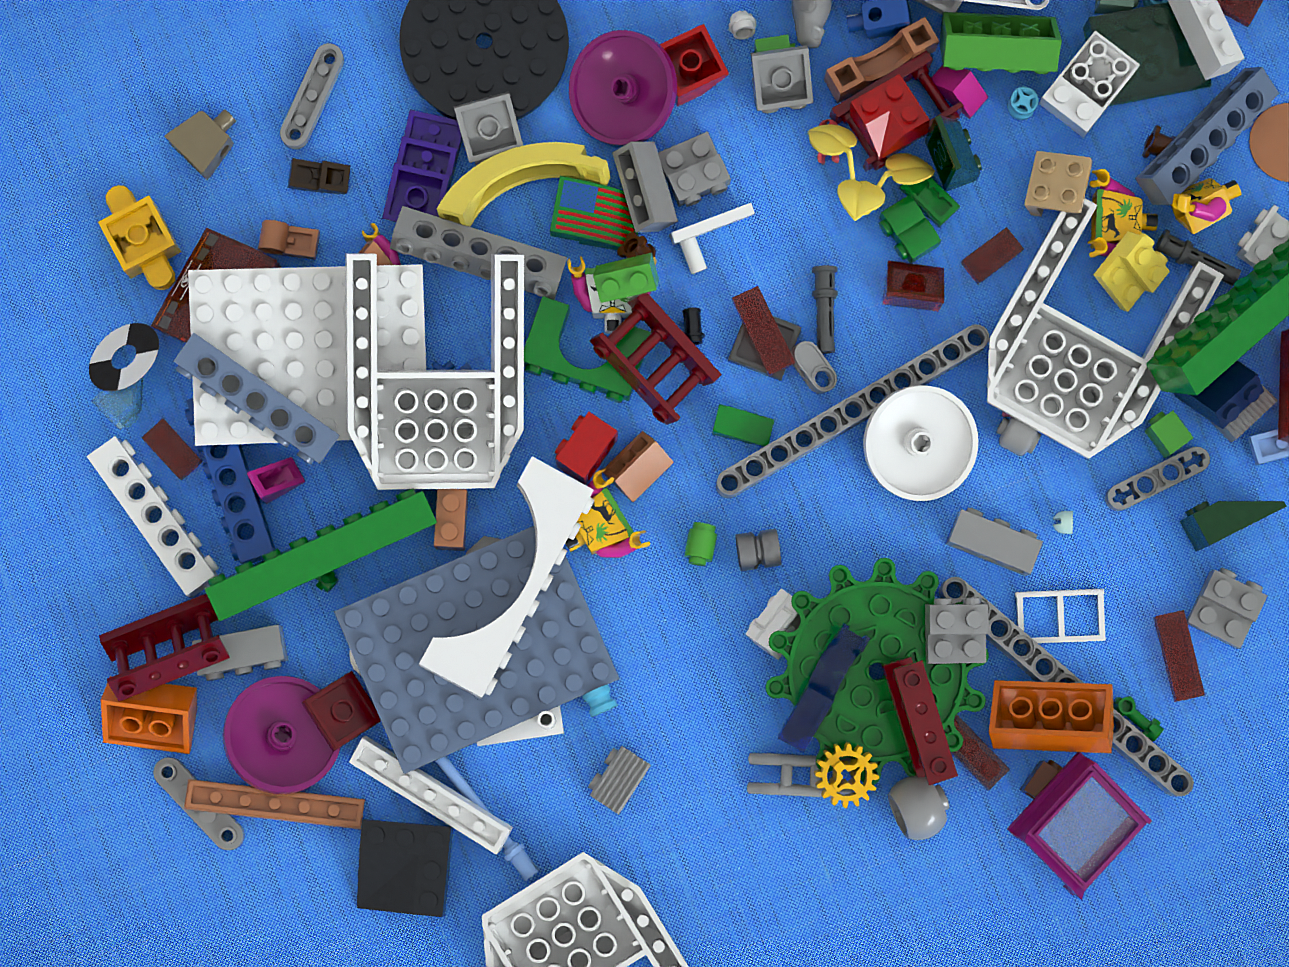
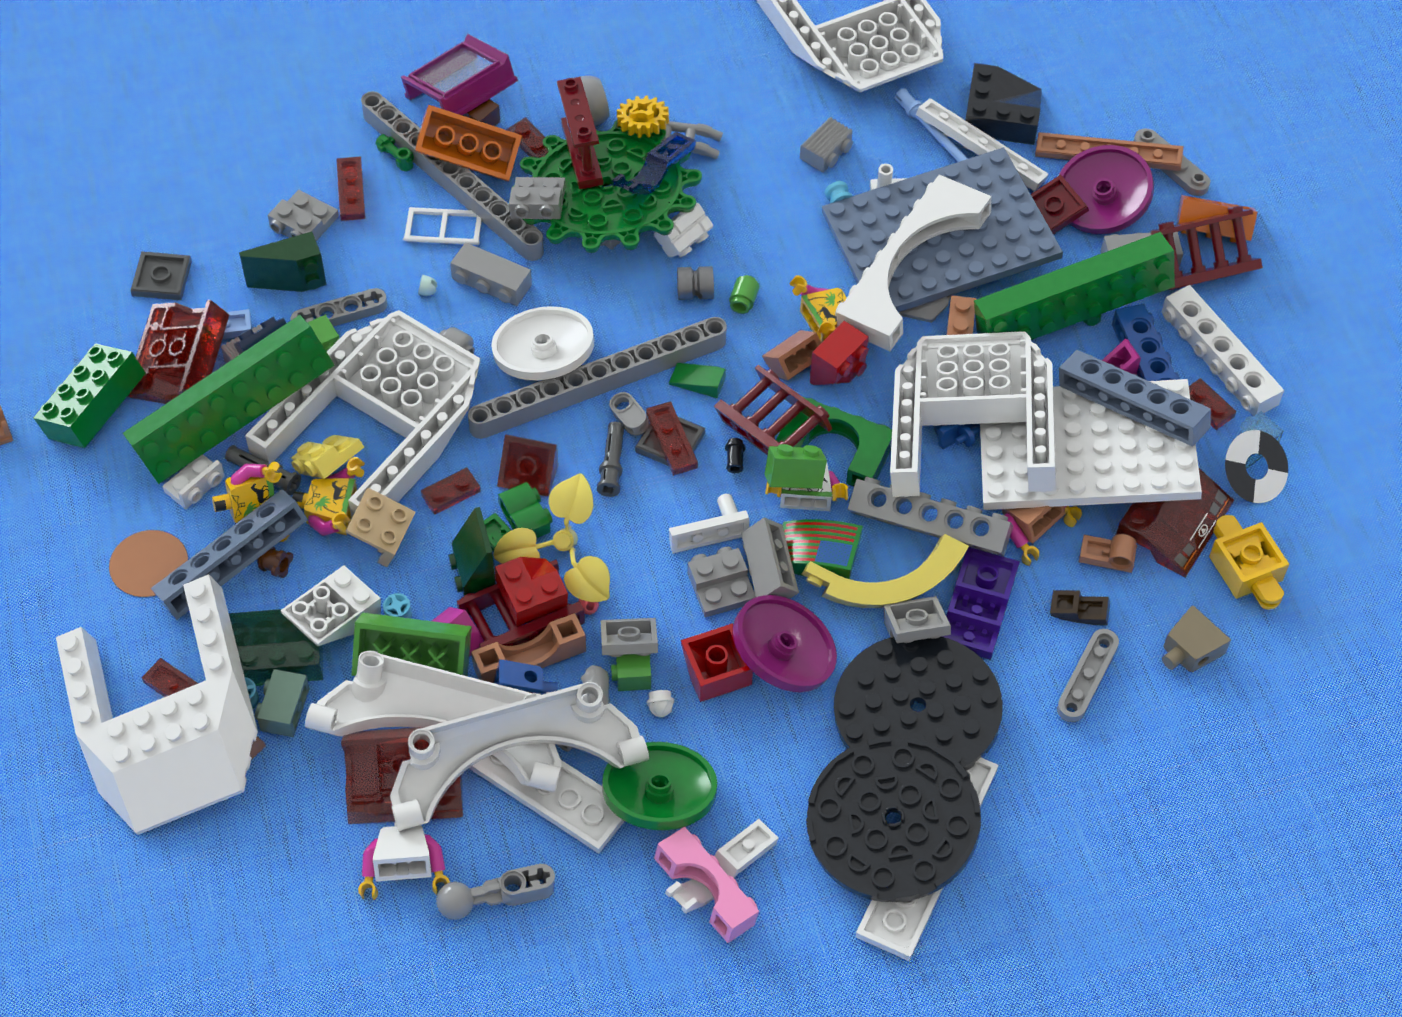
camera: 175 degrees left, 25 degrees down
reddish brown brick [617,232,656,258] -> none

